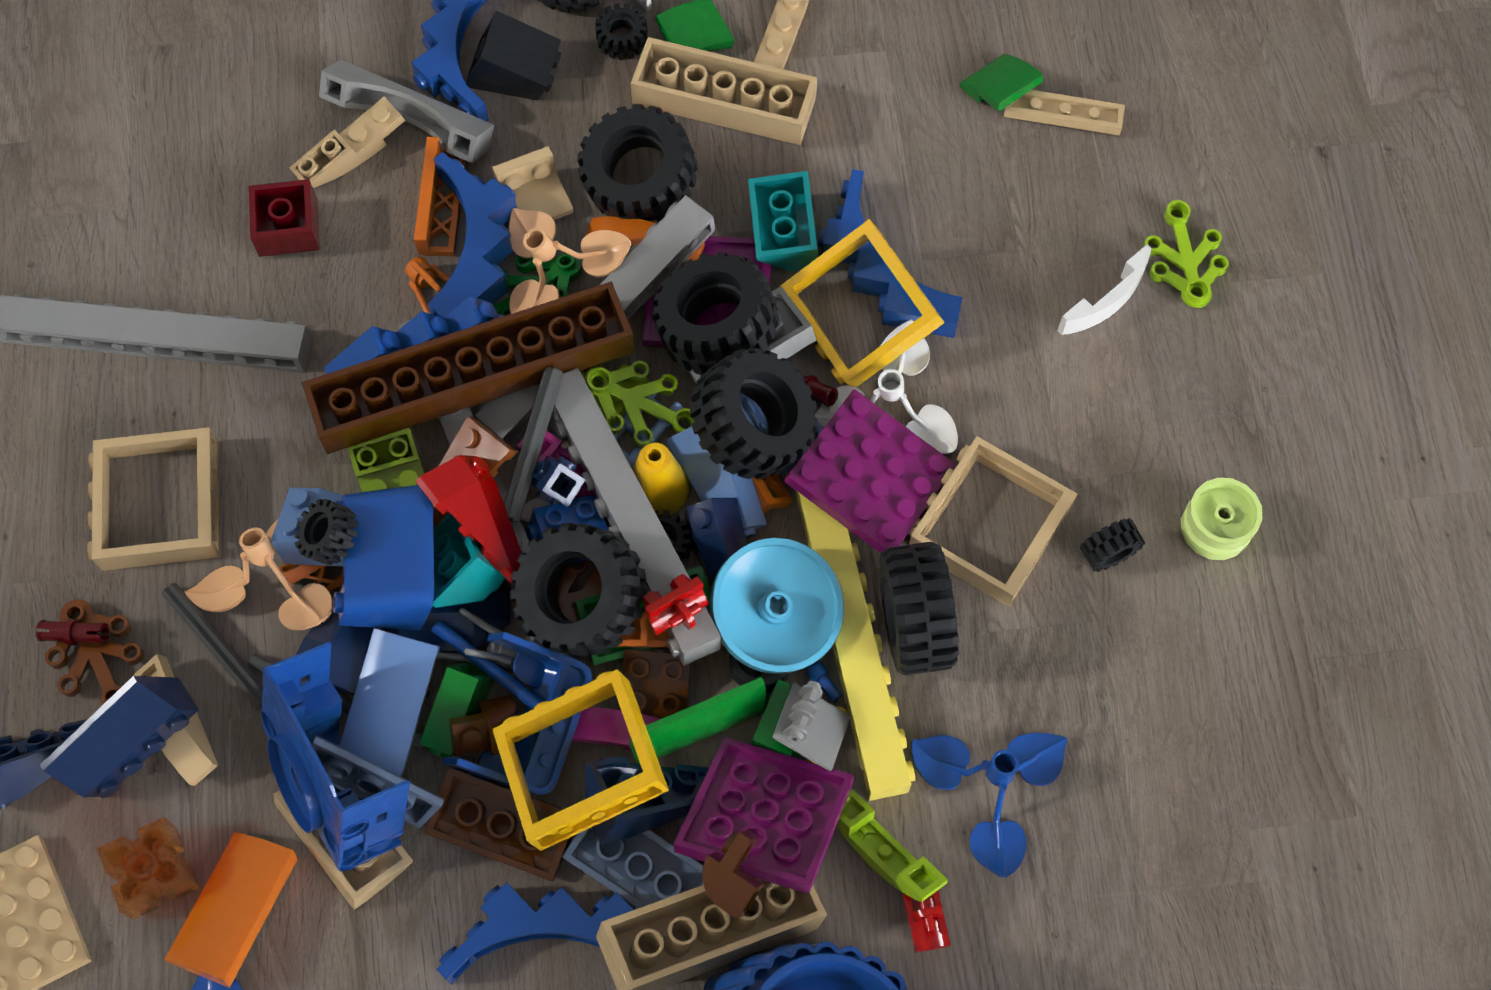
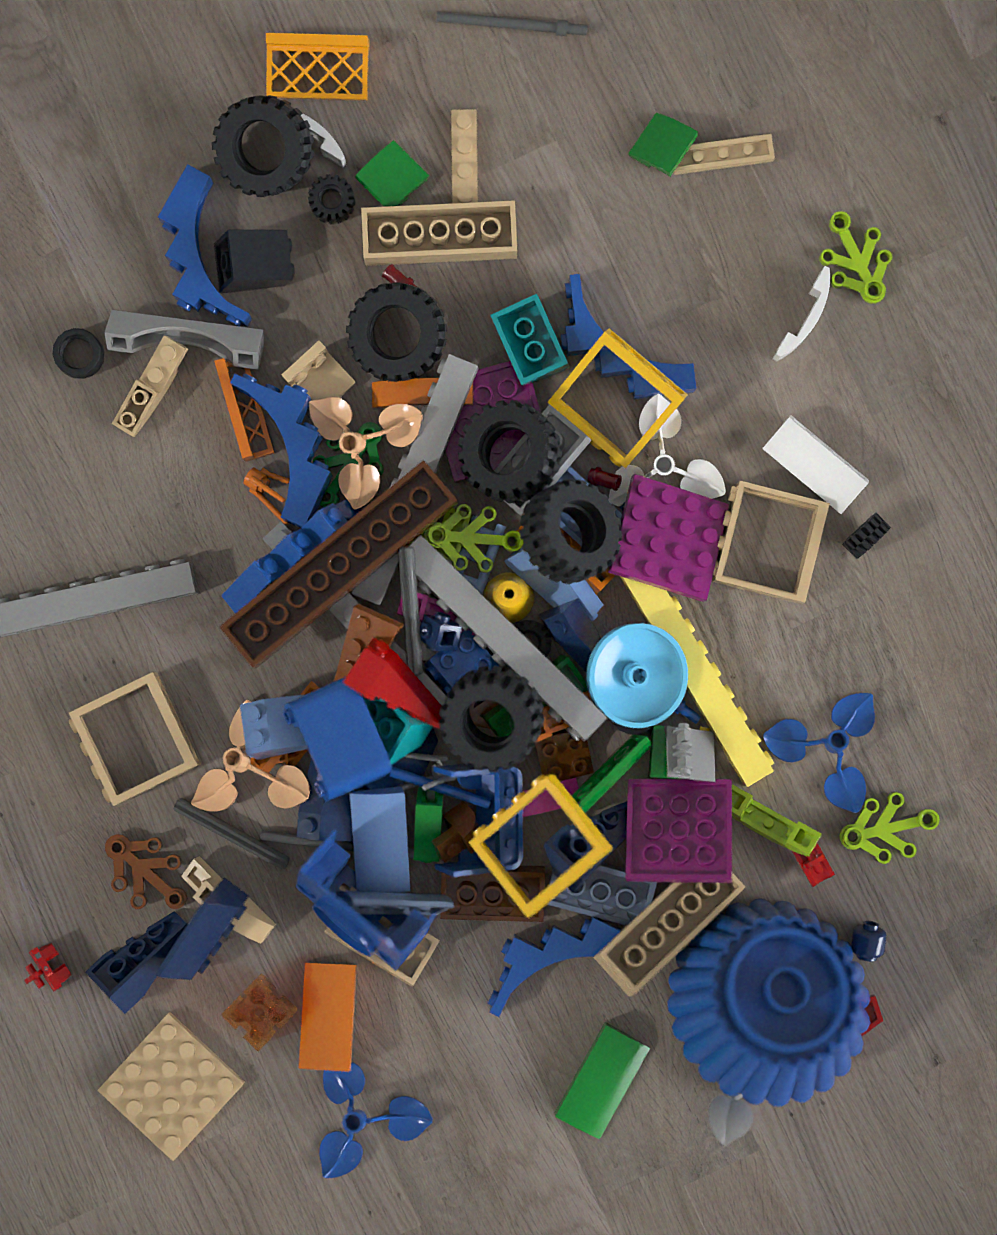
camera: 20 degrees left, 20 degrees up
dark red pin [36,619,109,646] -> none
dark red brick [248,179,320,257] -> none
black tyre [294,499,358,565] -> none
lime brick [348,428,425,492] -> none
red hips [642,574,708,635] -> none
reddish brown brick [702,829,764,919] -> none
black tyre [879,542,959,675] -> none
yellowish green wheel [1181,478,1263,560] -> none
none -> black tyre [52,328,104,379]
none -> white brick [763,415,869,514]
none -> lime plant [839,792,940,864]

